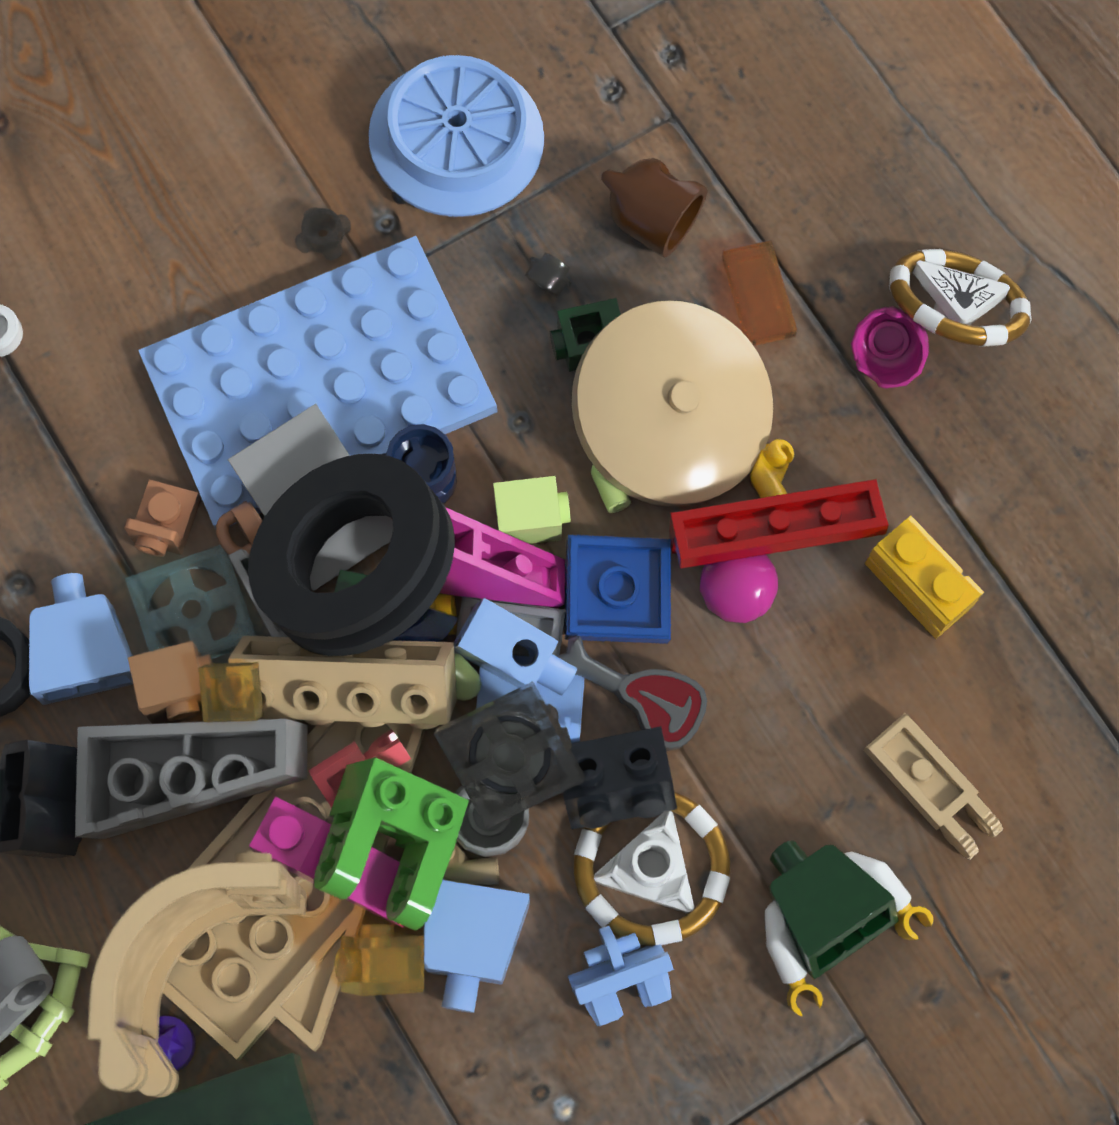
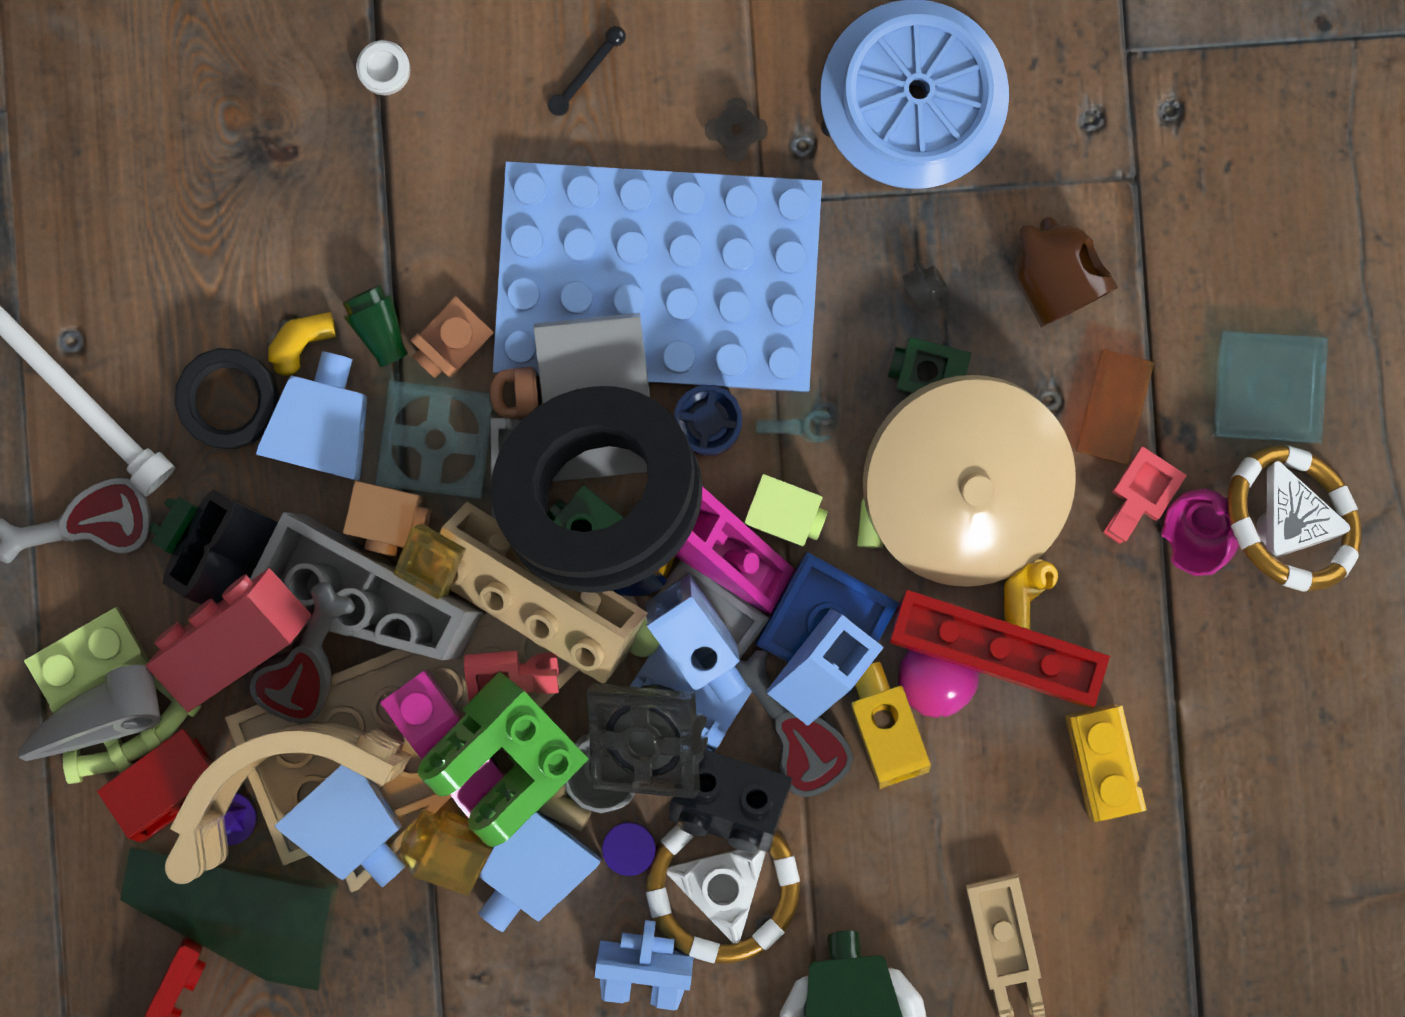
camera: 30 degrees right, 15 degrees up
none -> red hinge [97,728,214,843]
none -> coral brick [145,568,312,713]
none -> dark grey piece [249,582,355,724]
none -> yellow arm [268,312,337,376]
none -> light blue torso [274,765,406,888]
none -> dark green cone [343,285,408,367]
none -> black hinge [548,26,626,116]
none -> dark purple tile [602,822,656,876]
none -> clear light blue hand [756,410,831,443]
none -> light blue slope [765,609,884,726]
none -> yellow torso [851,662,931,789]
none -> coral plate [1102,446,1187,544]
none -> clear light blue tile [1214,331,1328,444]

